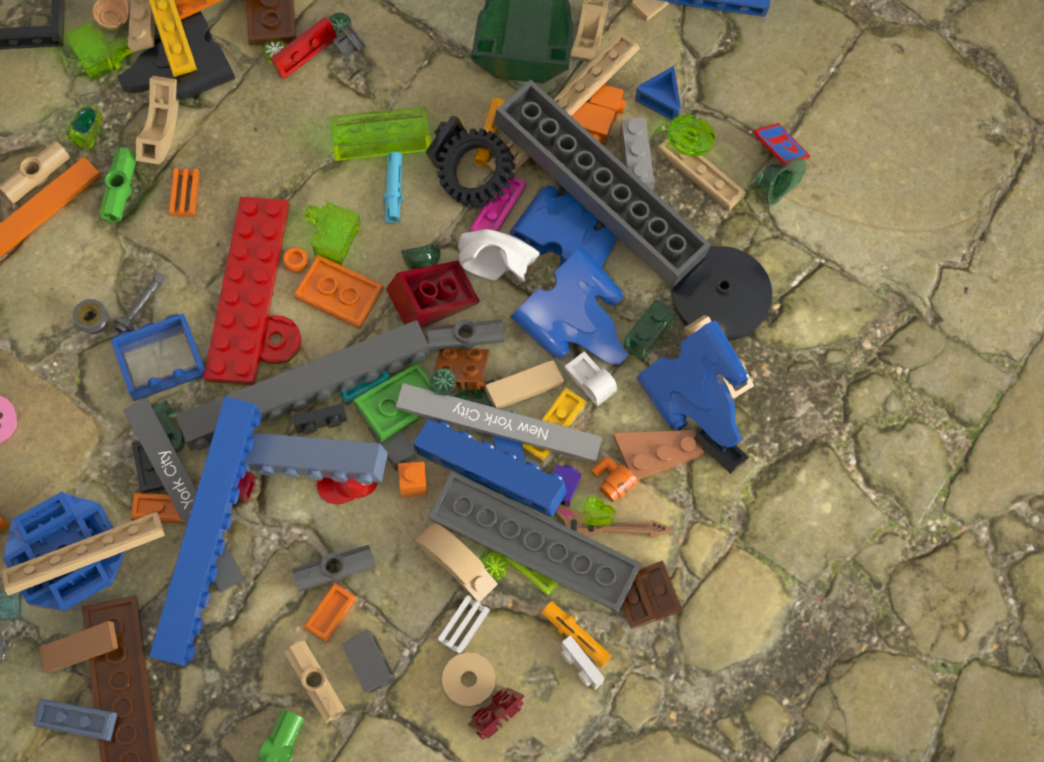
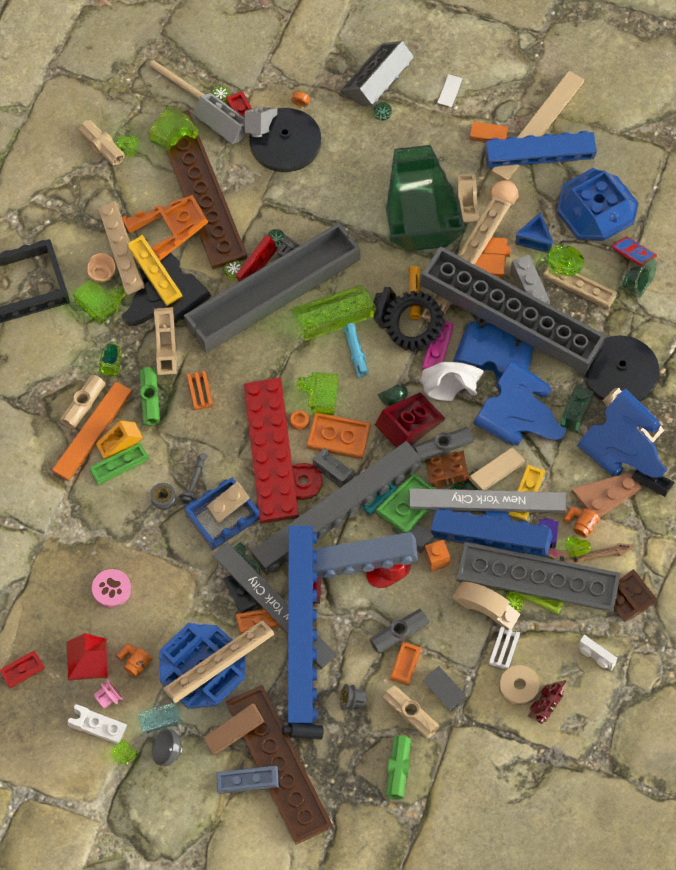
camera: 10 degrees left, 5 degrees down
black plate [292,403,347,434] -> none
clear green tile [429,368,456,396] -> none
light orange pin [541,601,612,668] -> none
white plate [564,352,617,407] -> none
none -> bright green tile [89,442,150,486]
none -> light orange arch [96,421,143,459]
none -> dark grey piece [184,223,360,353]
none -> tan plate [207,482,250,522]
none -> black cylinder [282,723,324,740]
none -> dark grey hinge [313,448,356,488]
none -> dark grey piece [340,684,367,711]
none -> light nougat hair [491,180,519,206]
none -> blue piece [557,168,639,241]

